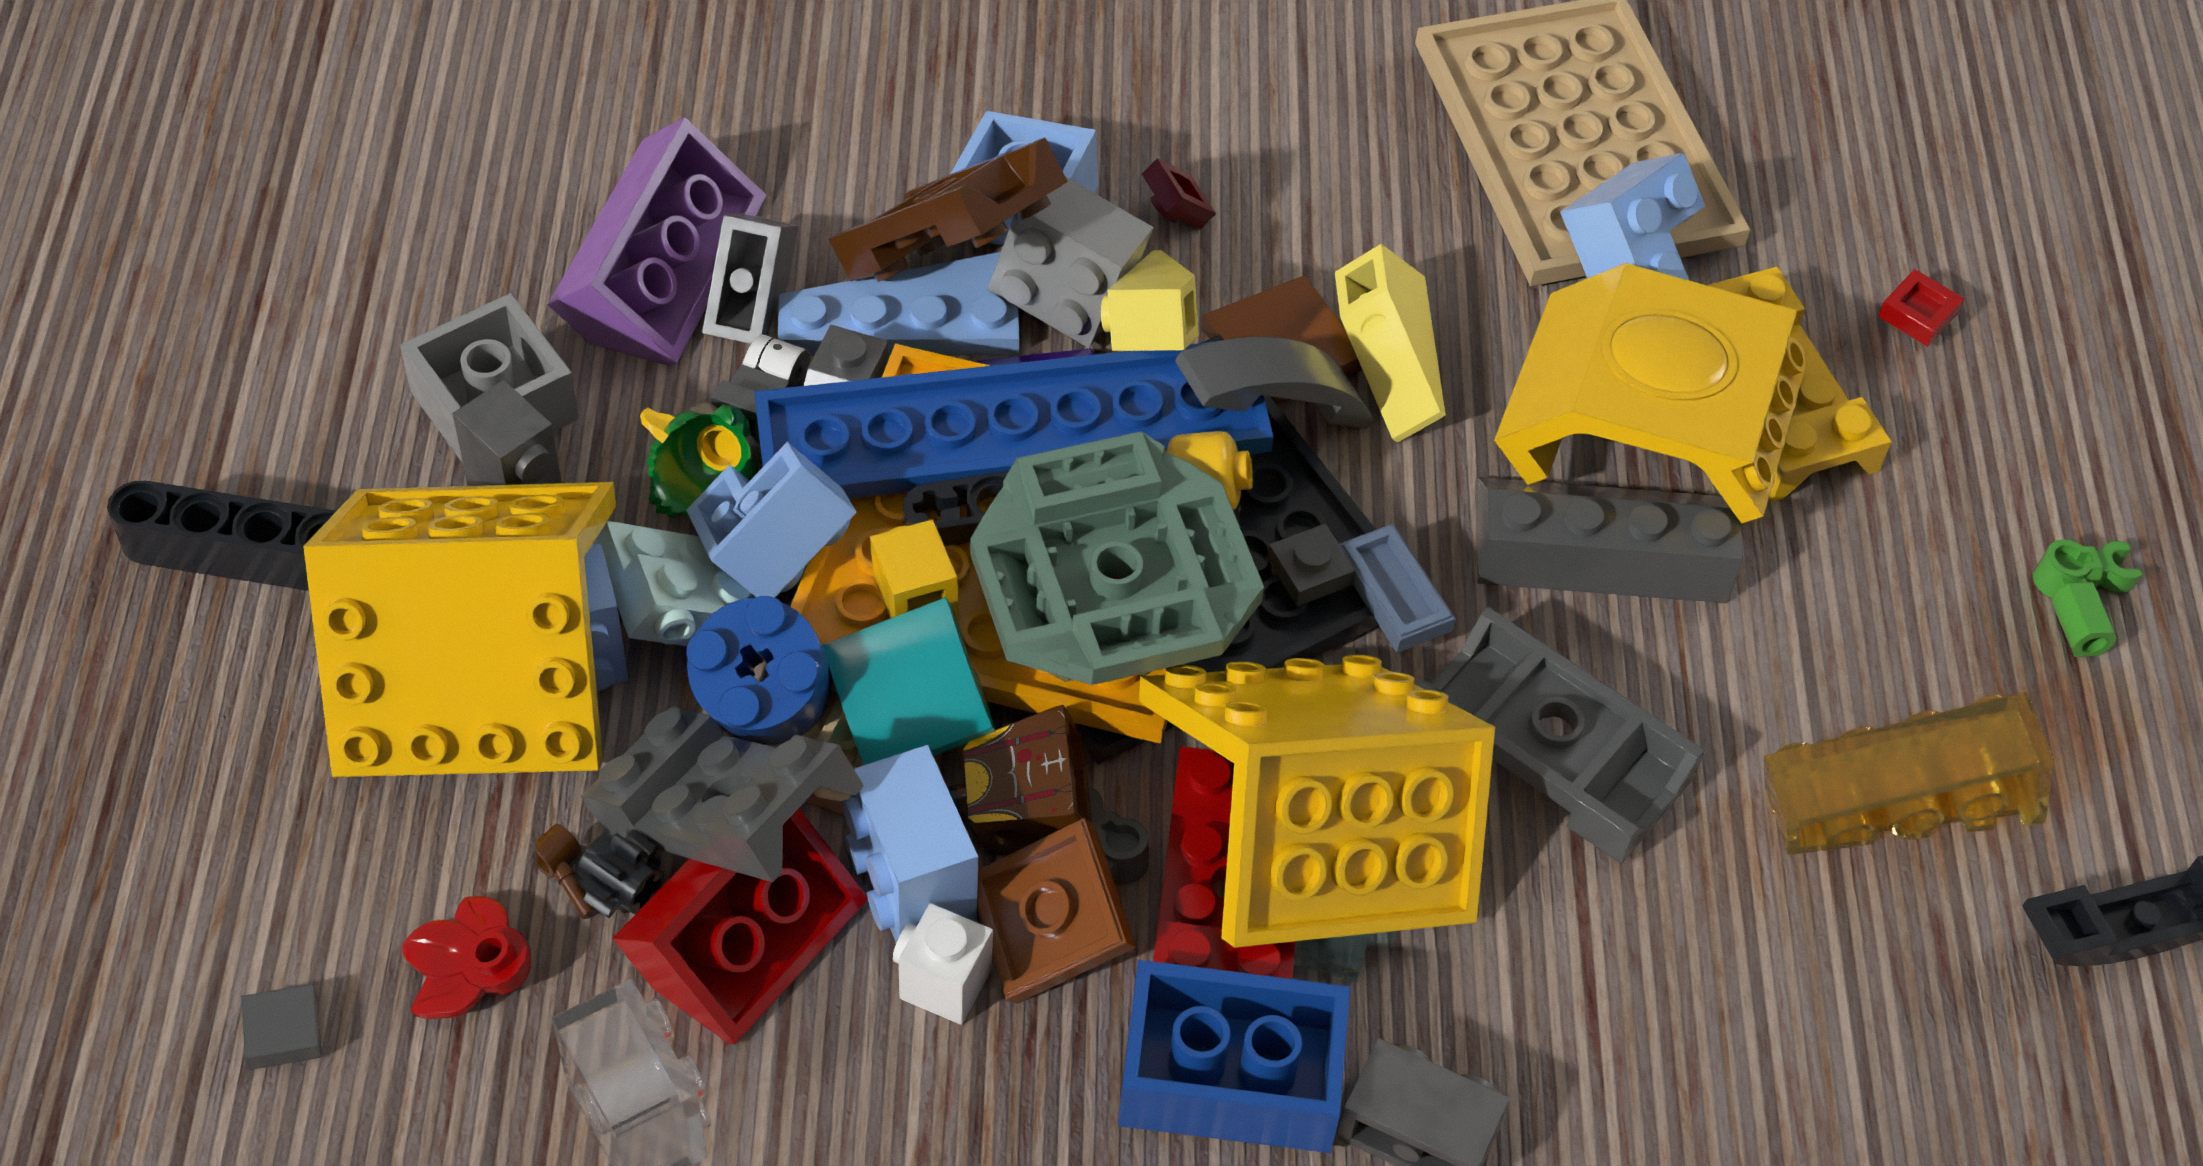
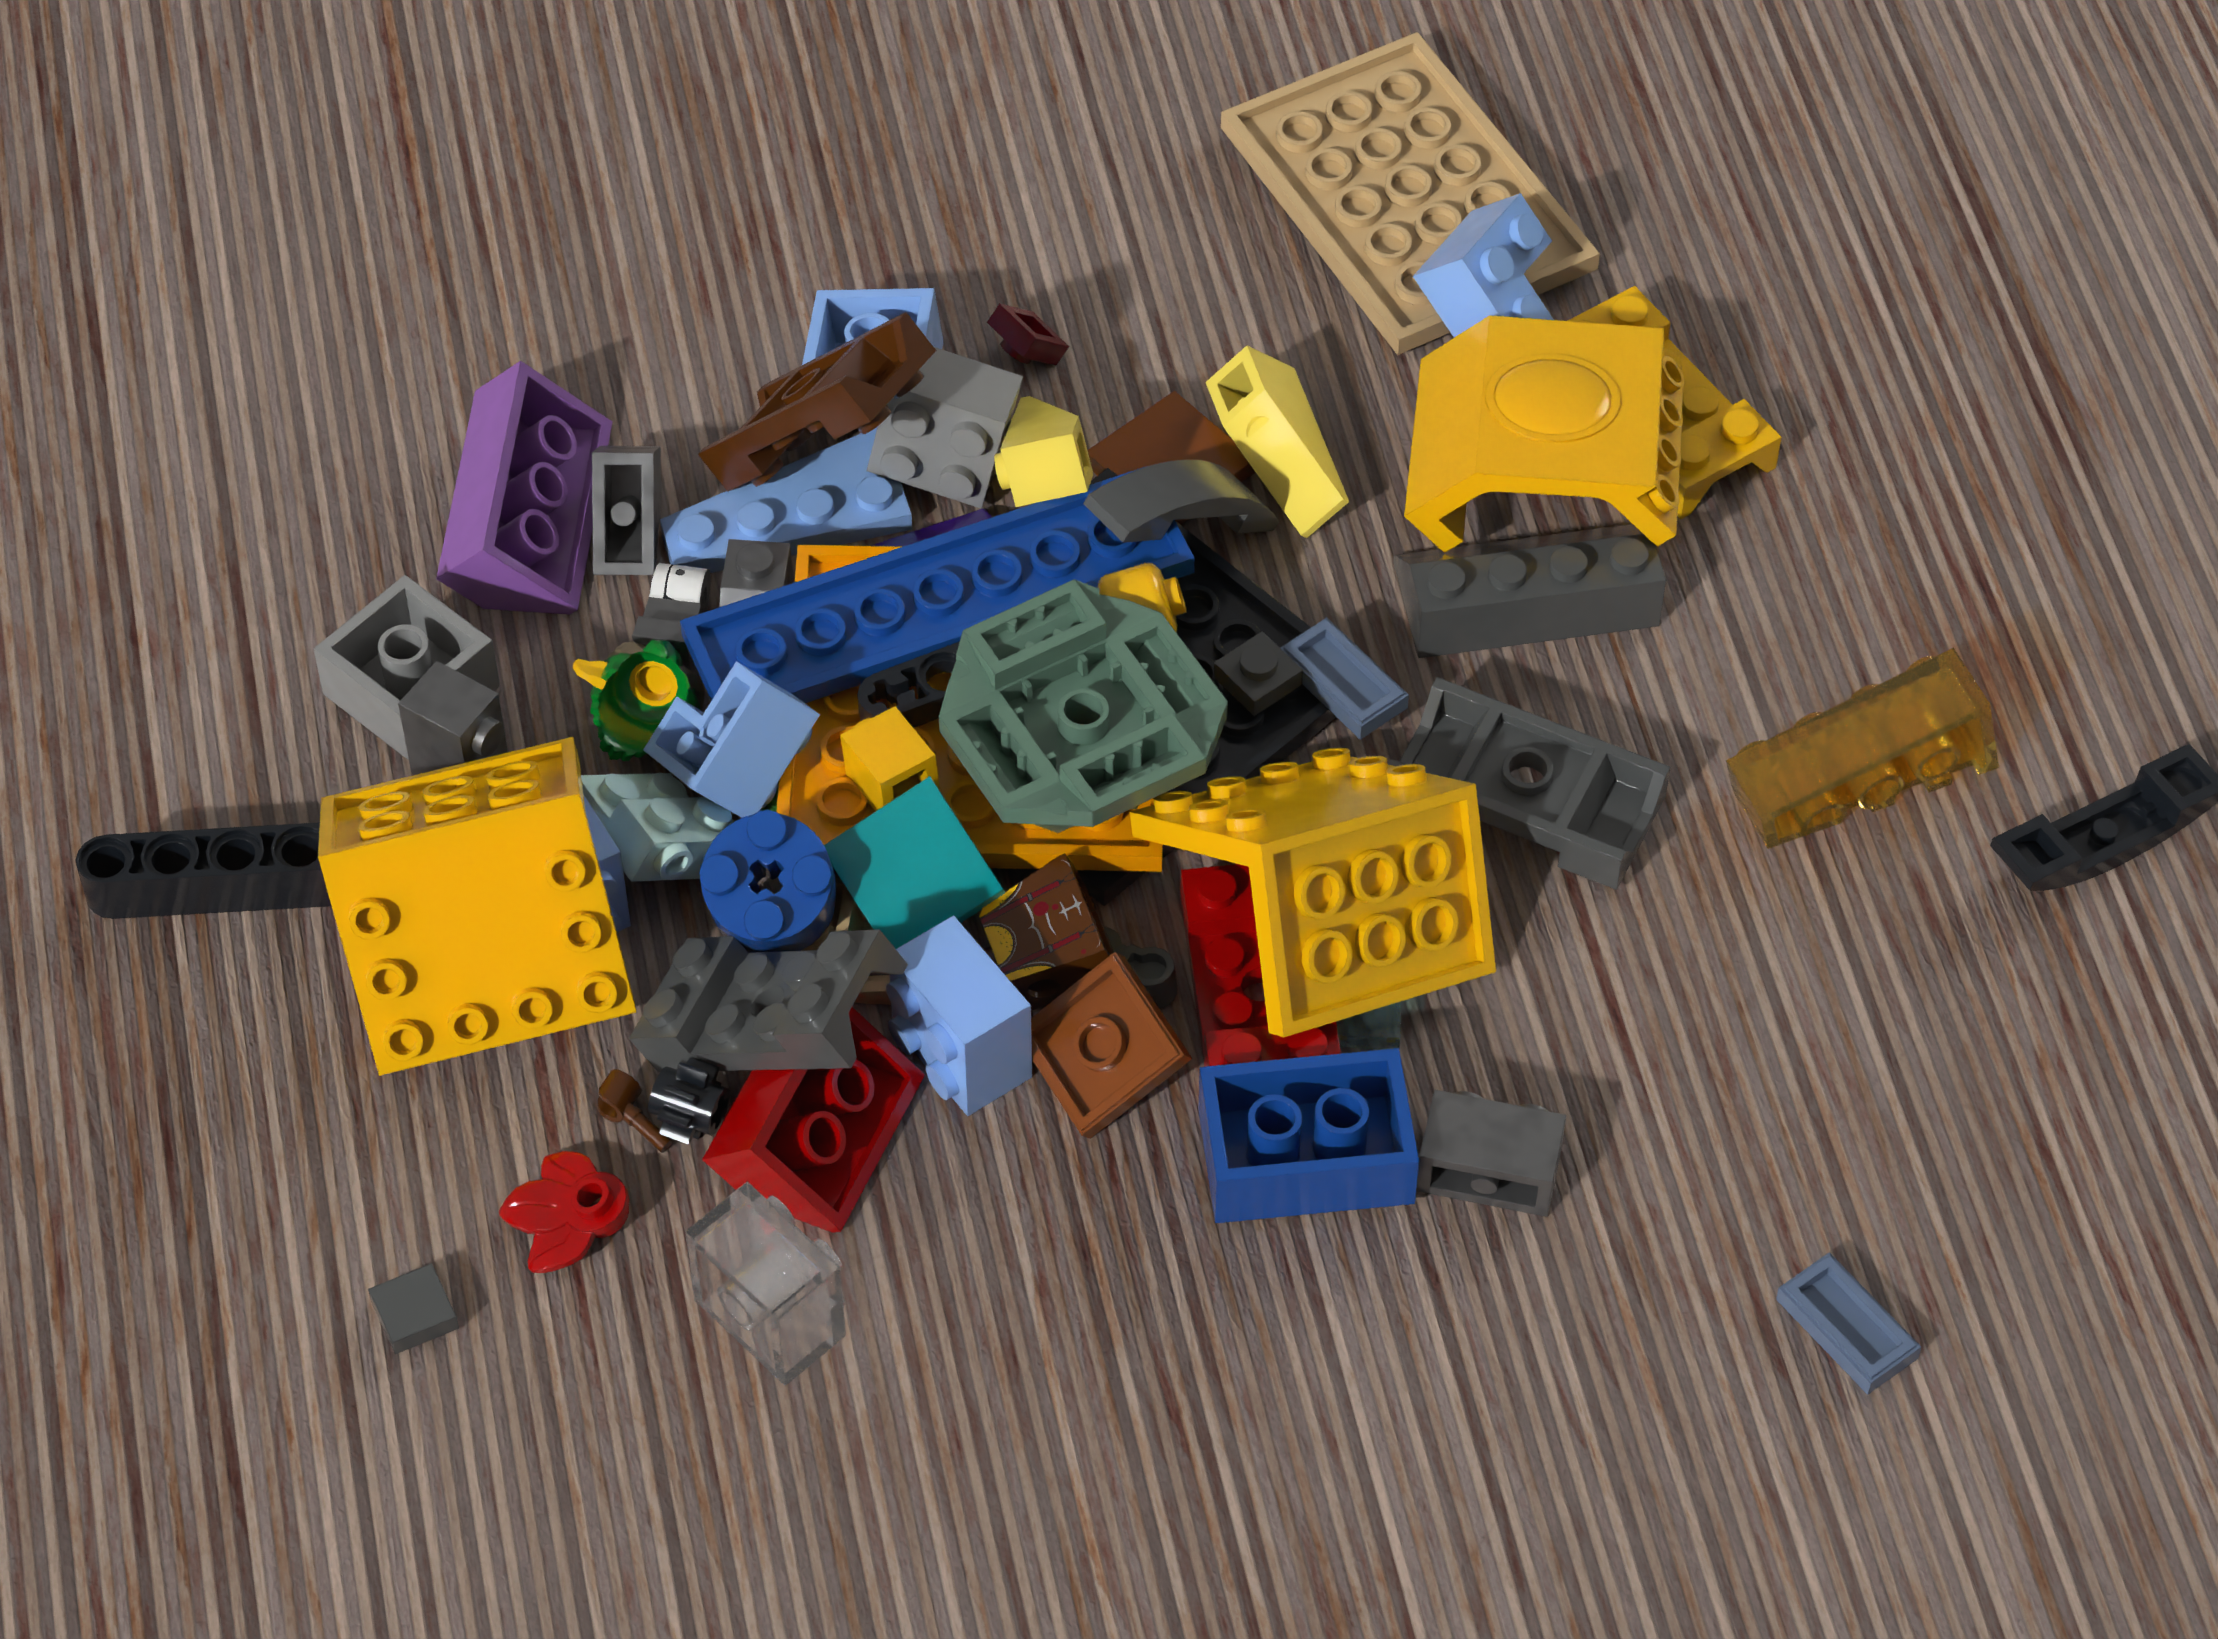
camera: 10 degrees left, 0 degrees up
white brick [893,903,993,1025] -> none
red plate [1878,269,1965,347] -> none
bright green bar [2033,539,2143,657] -> none

